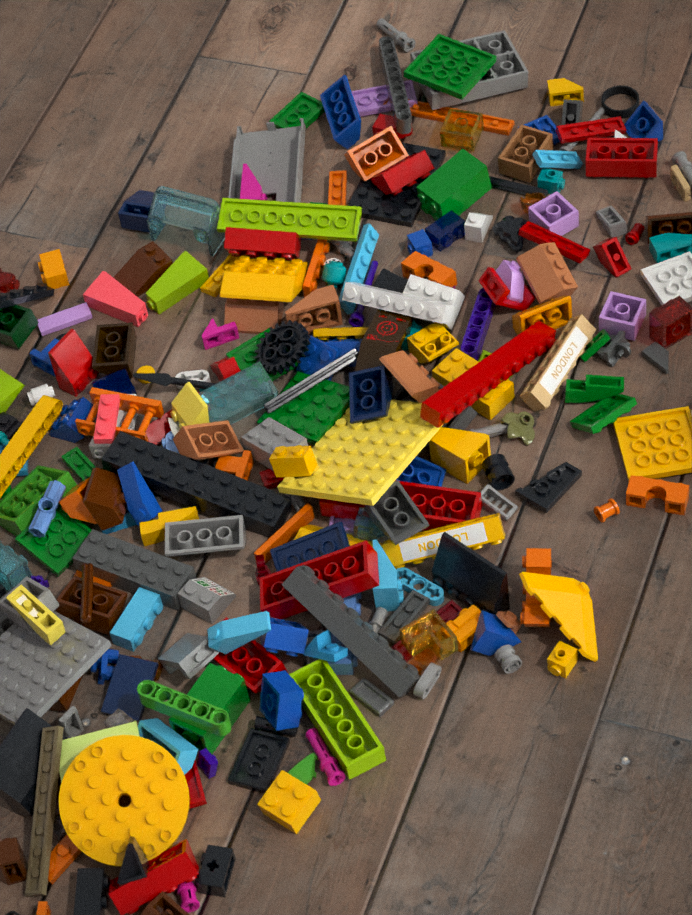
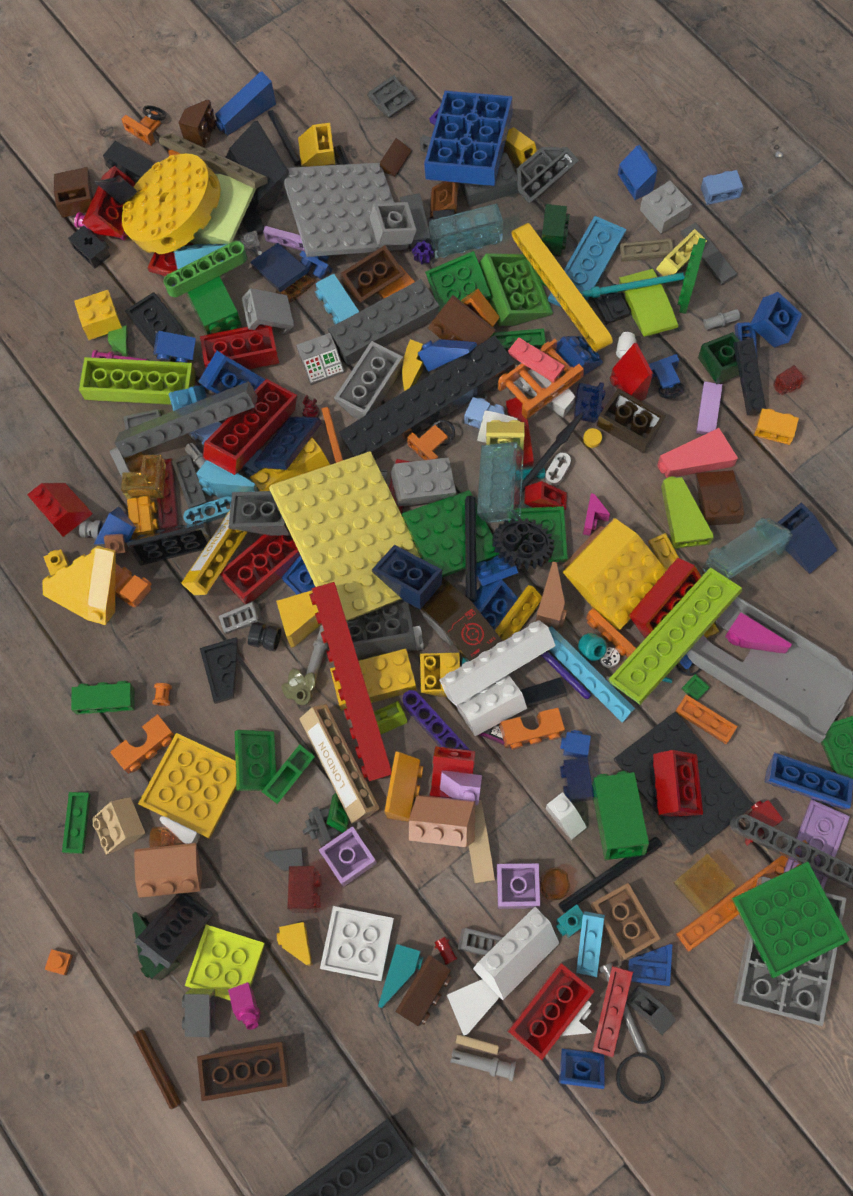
camera: 120 degrees right, 20 degrees up
light yellow slope [6,585,66,646] -> none
medium blue piece [28,480,66,538] -> none
light grey slope [59,706,84,738] -> none
reddish brown axle [80,563,93,623] -> none
nougat slope [173,420,244,460] -> none
medium azure slope [207,611,271,654] -> none
yellow brick [269,445,318,477] -> none
orange slope [344,126,409,182] -> none
nougat slope [379,350,440,403] -> none
black rock [492,216,527,253] -> none
red plate [518,221,590,263] -> none
yellow slope [547,78,584,106] -> none
red slope [593,237,632,277] -> none
none -> red slope [27,483,93,537]
none -> green brick [71,681,135,715]
none -> lavender tile [263,226,305,252]
none -> white slope [447,979,500,1036]
none -> white slope [473,907,559,1000]

